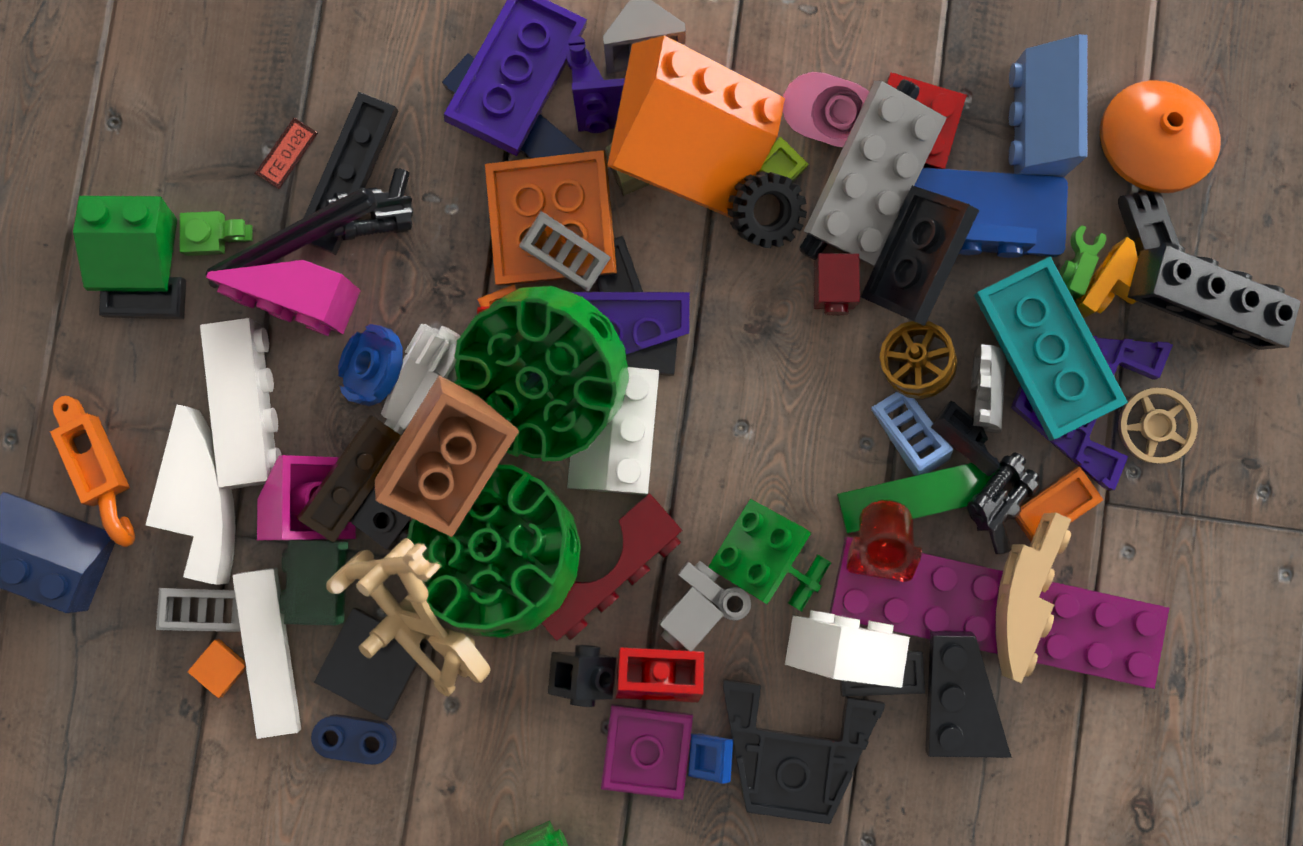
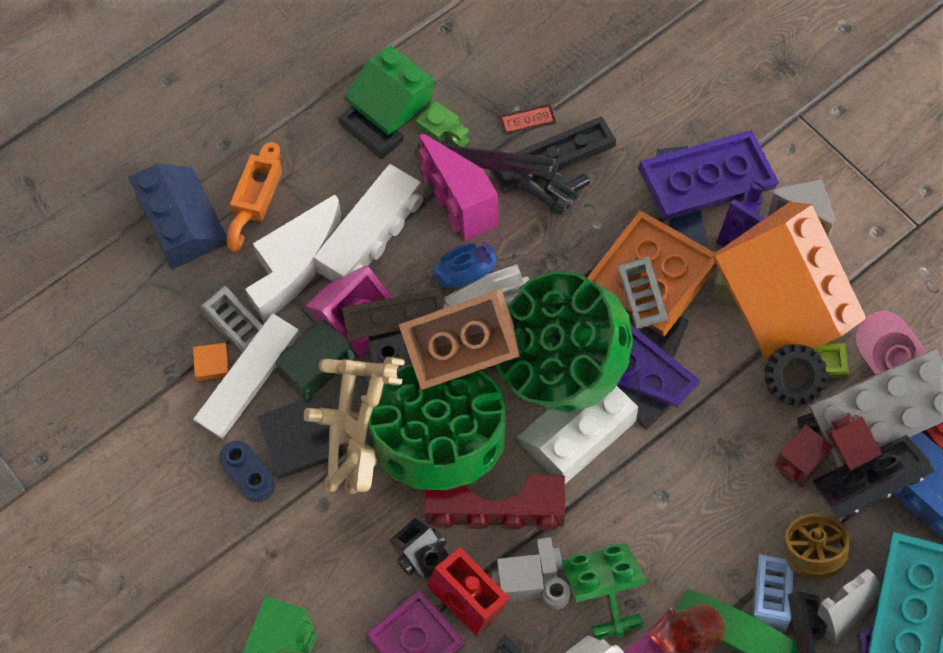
camera: 45 degrees right, 20 degrees down
none -> dark red brick [825,412,882,471]

